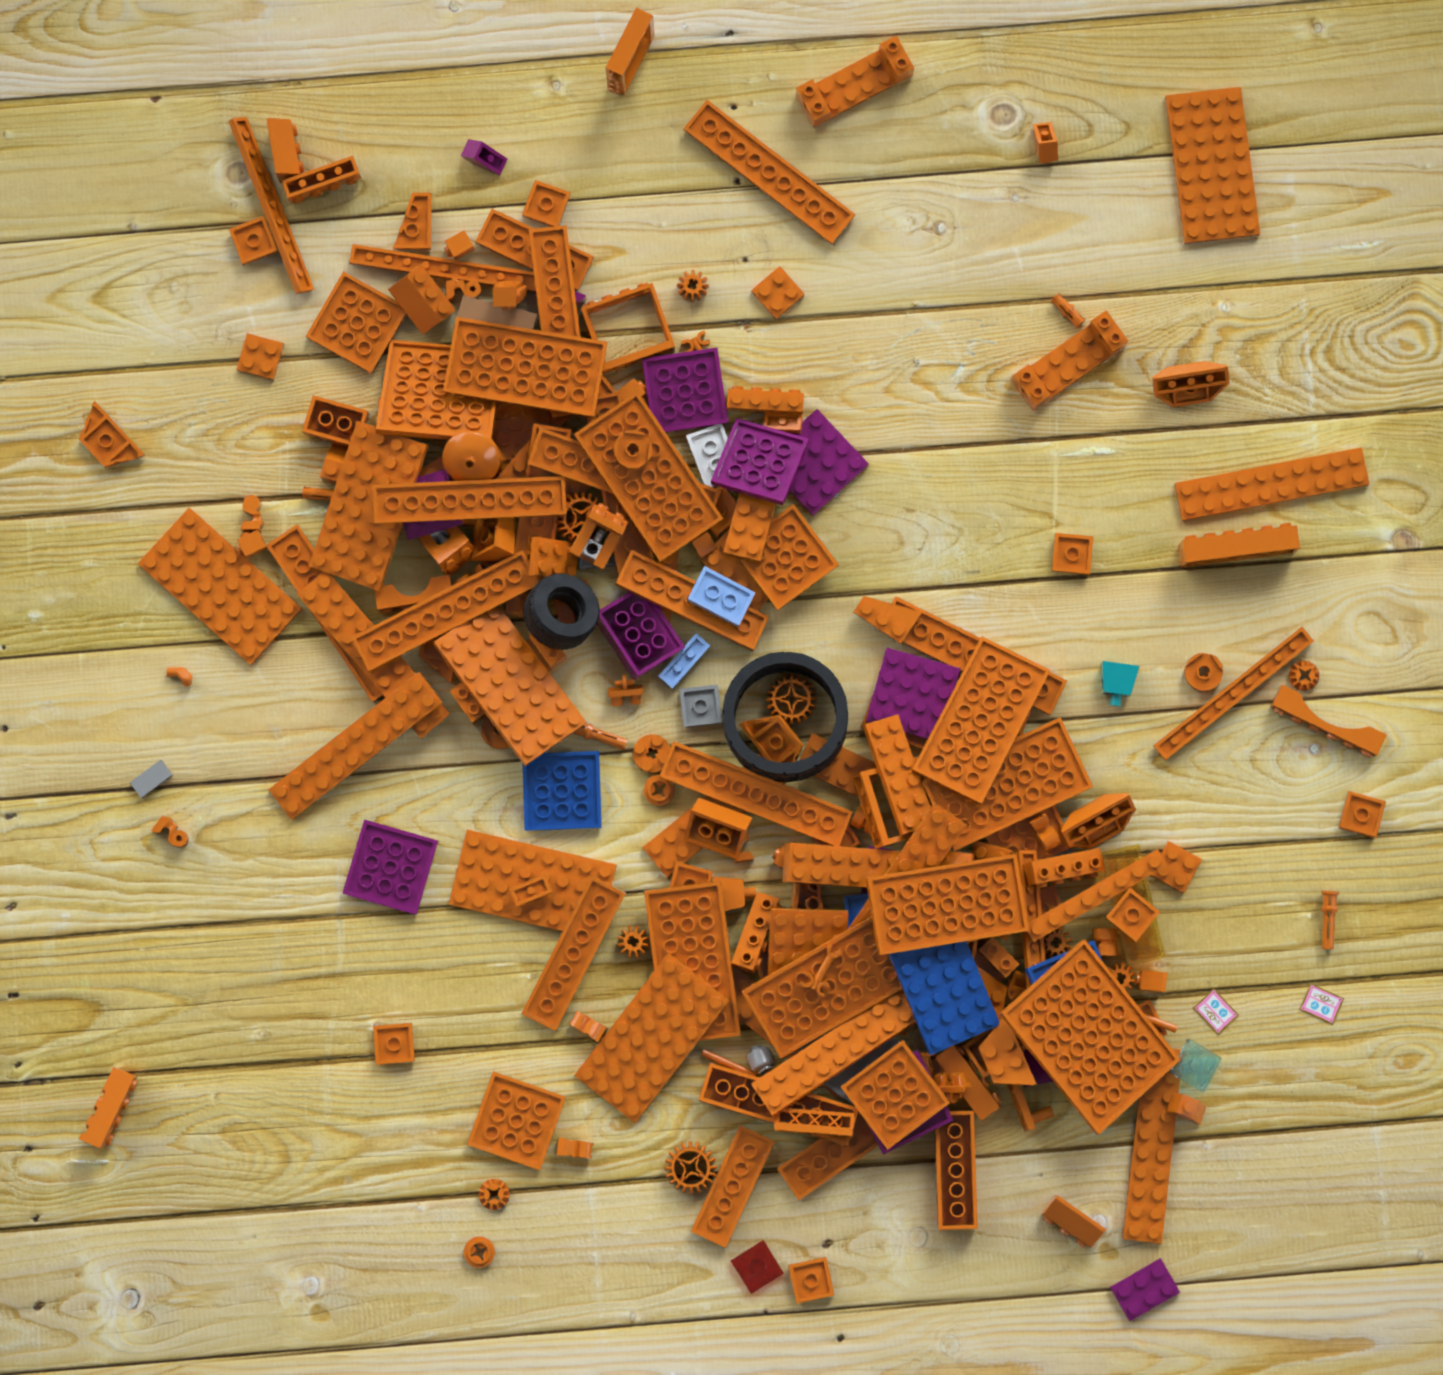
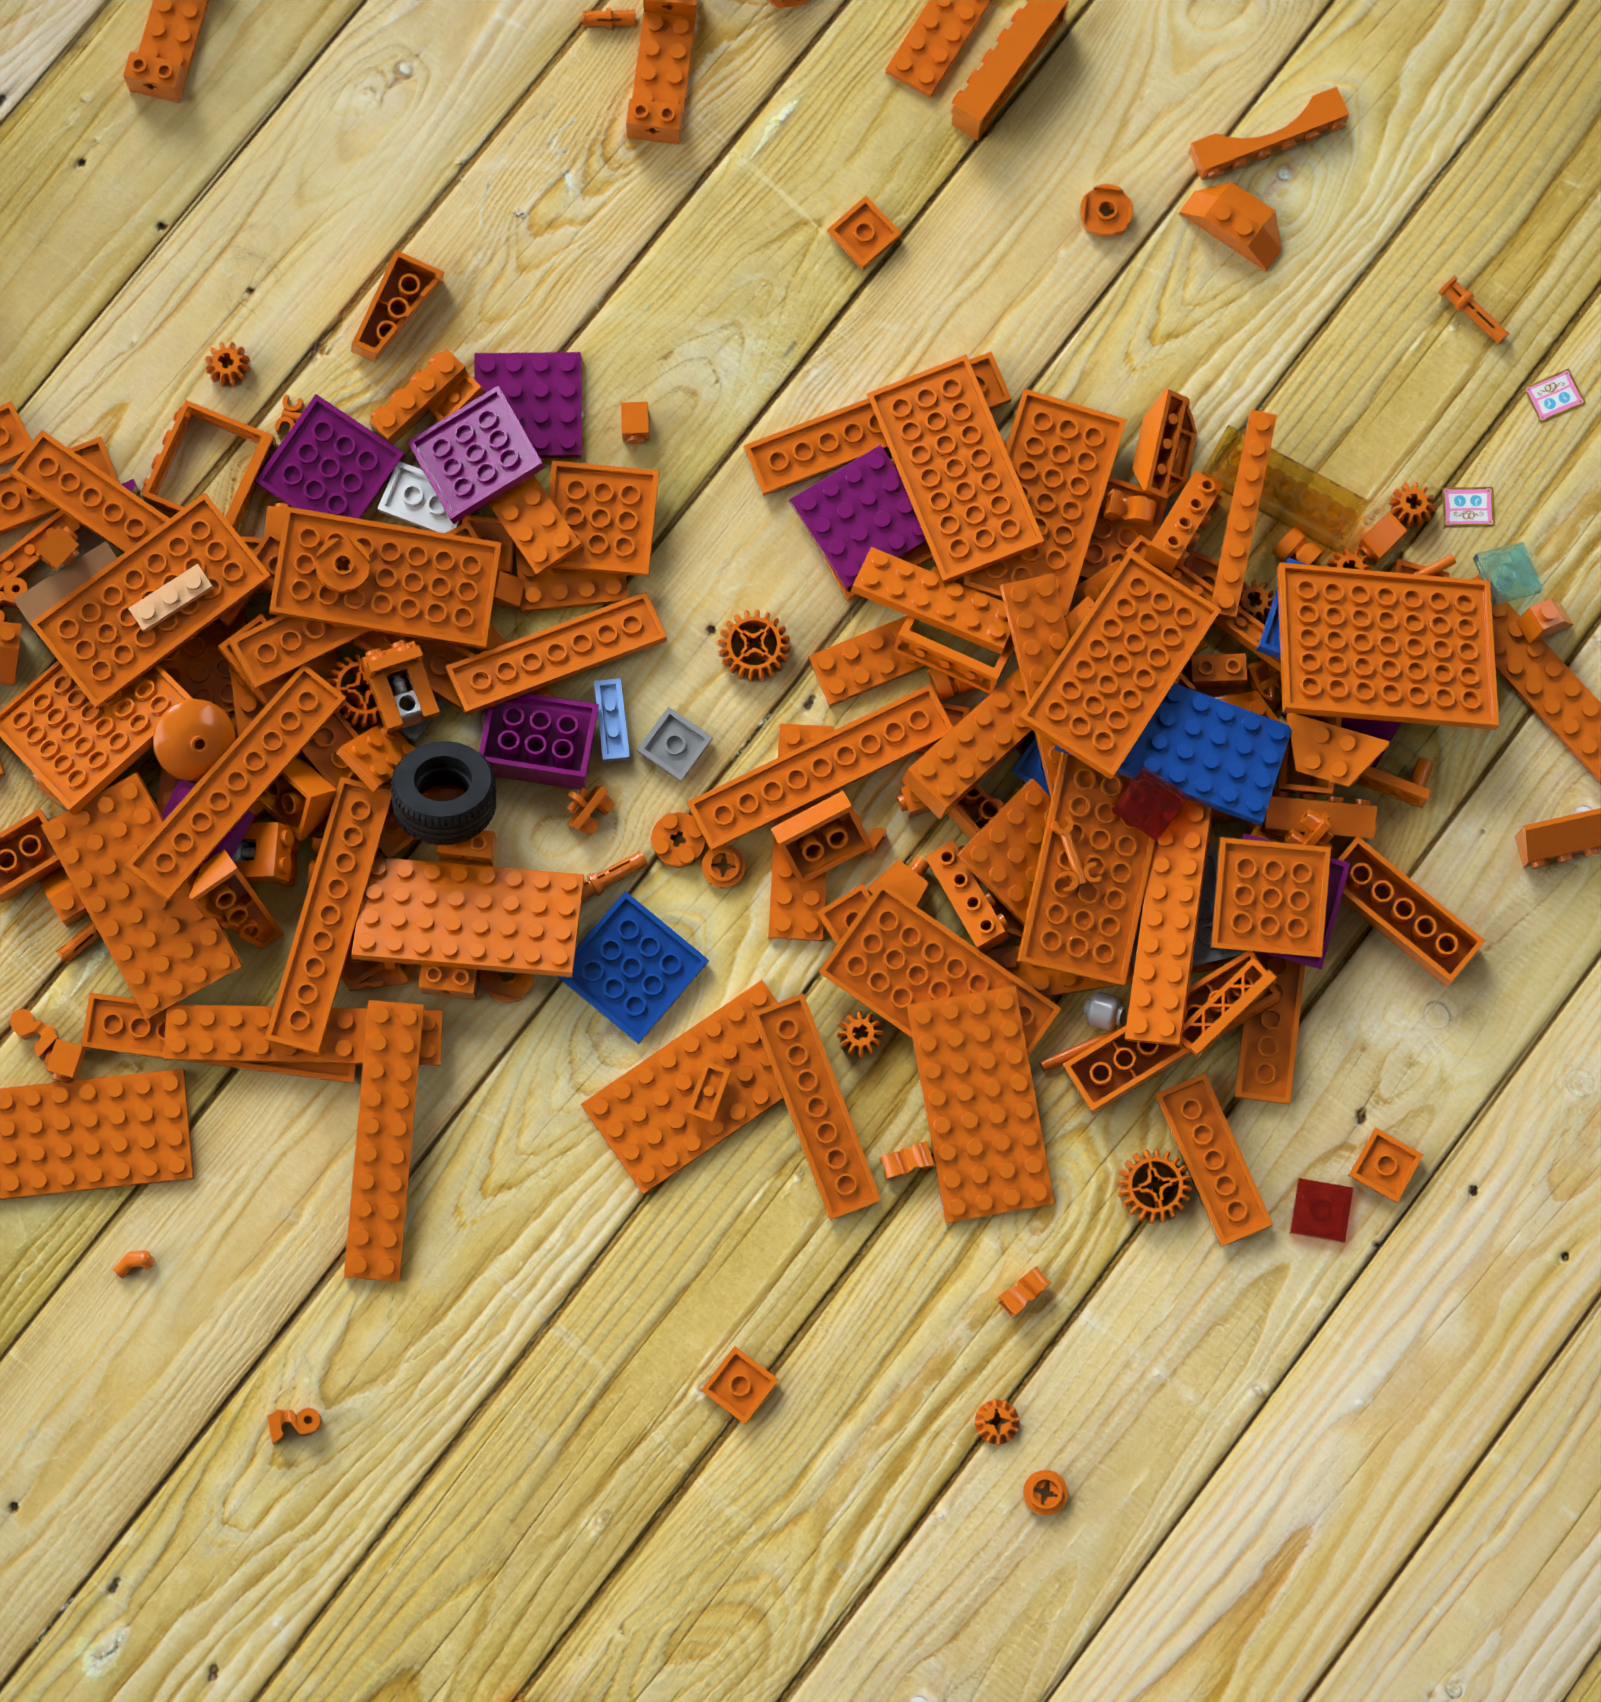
camera: 50 degrees left, 5 degrees down
light grey tile [130,760,173,798] -> none
magenta plate [342,819,439,915] -> none
orange arch [374,575,452,614] -> none
orange plate [467,1071,566,1170] -> none
orange plate [683,100,856,245] -> none
light blue plate [687,566,755,627] -> none
black tyre [722,652,848,782] -> none
orange wing [739,715,804,783] -> none
orange plate [751,266,805,319] -> none
orange wing [853,596,922,645] -> none
teal torso [1101,661,1139,707] -> none
orange plate [1105,888,1160,942] -> none
orange plate [1150,841,1202,893] -> none
orange plate [1153,627,1314,760] -> none
orange gear [1289,660,1320,691] -> none
orange plate [1338,791,1386,839] -> none
none -> light nougat plate [128,564,214,633]
none -> orange wedge [189,849,284,949]
none -> orange wedge [351,250,445,363]
none -> orange brick [621,402,649,444]
none -> clear red plate [1111,766,1189,841]
none -> orange wedge [1179,182,1281,271]
none -> orange gear [1389,482,1435,528]

